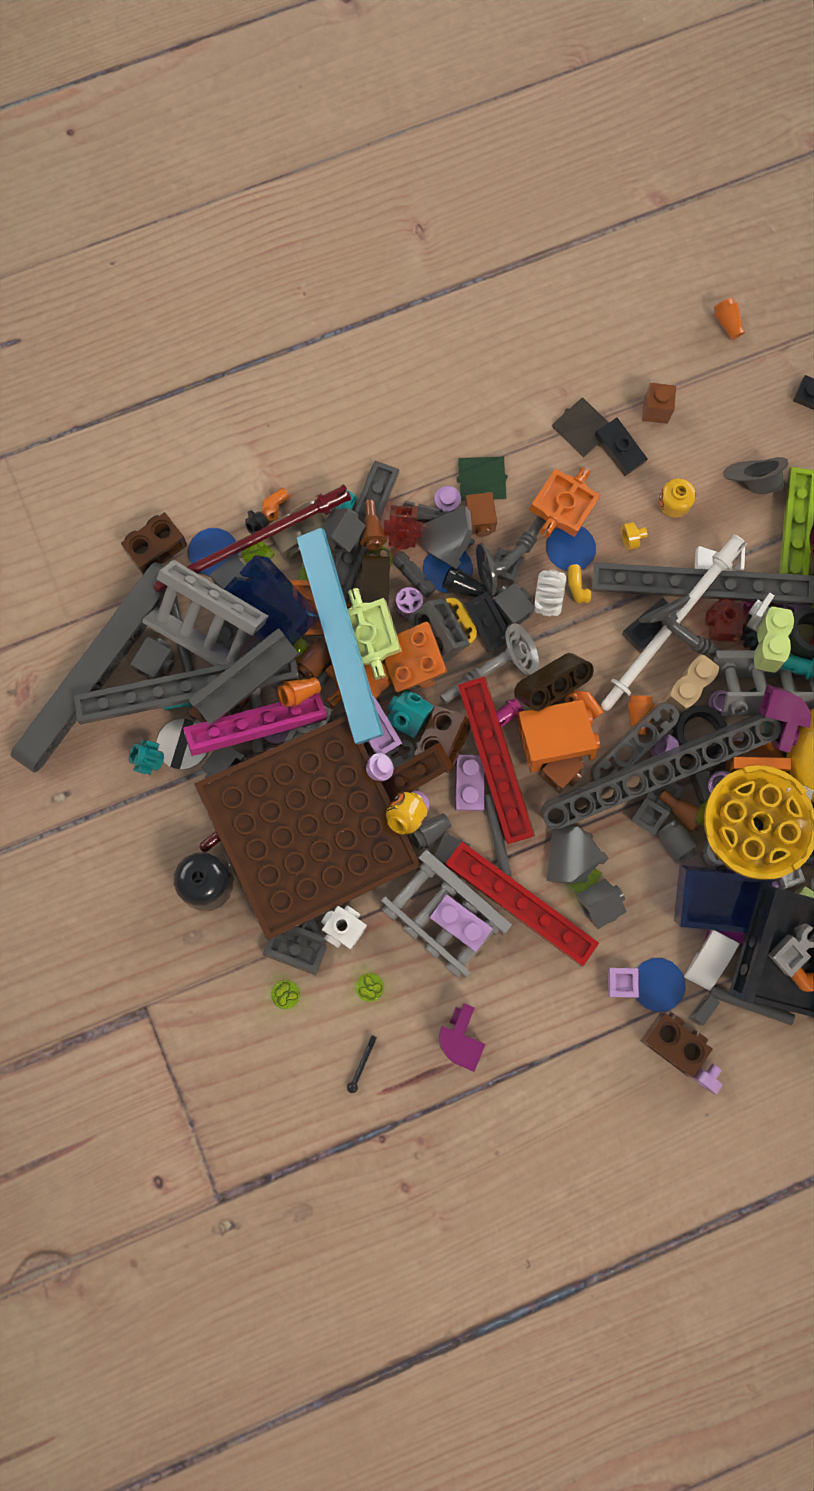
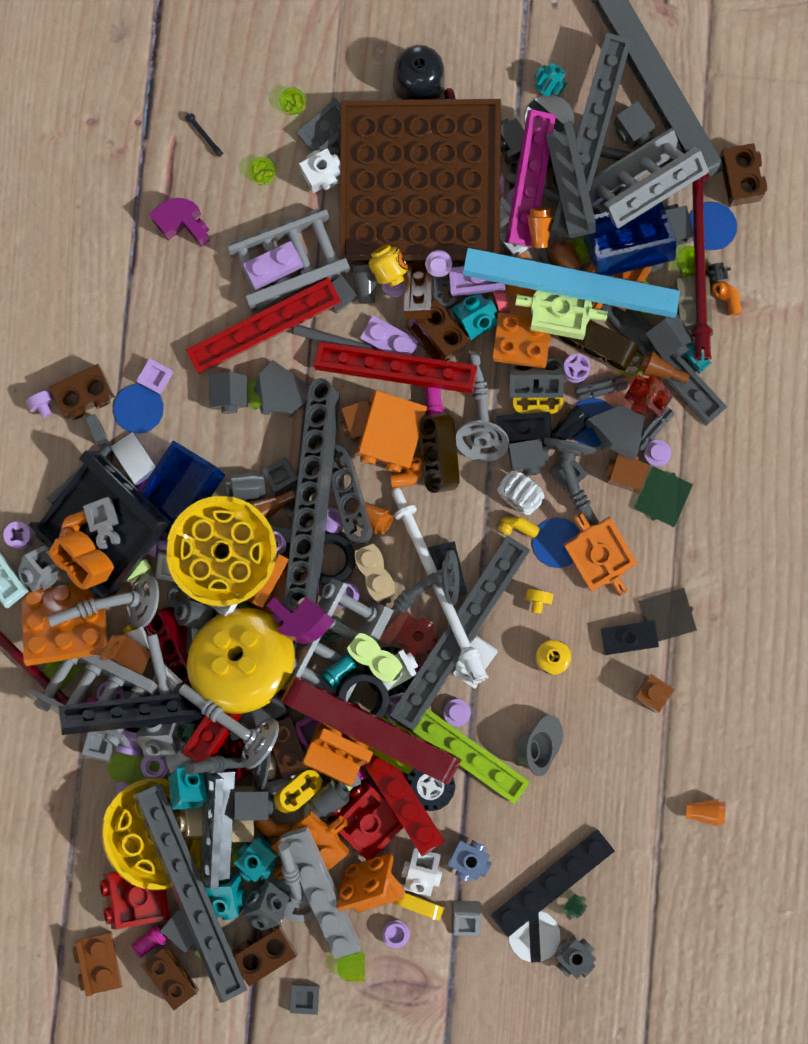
camera: 120 degrees right, 5 degrees up
none -> lavender plate [443,699,471,727]
none -> coral tile [492,290,509,314]

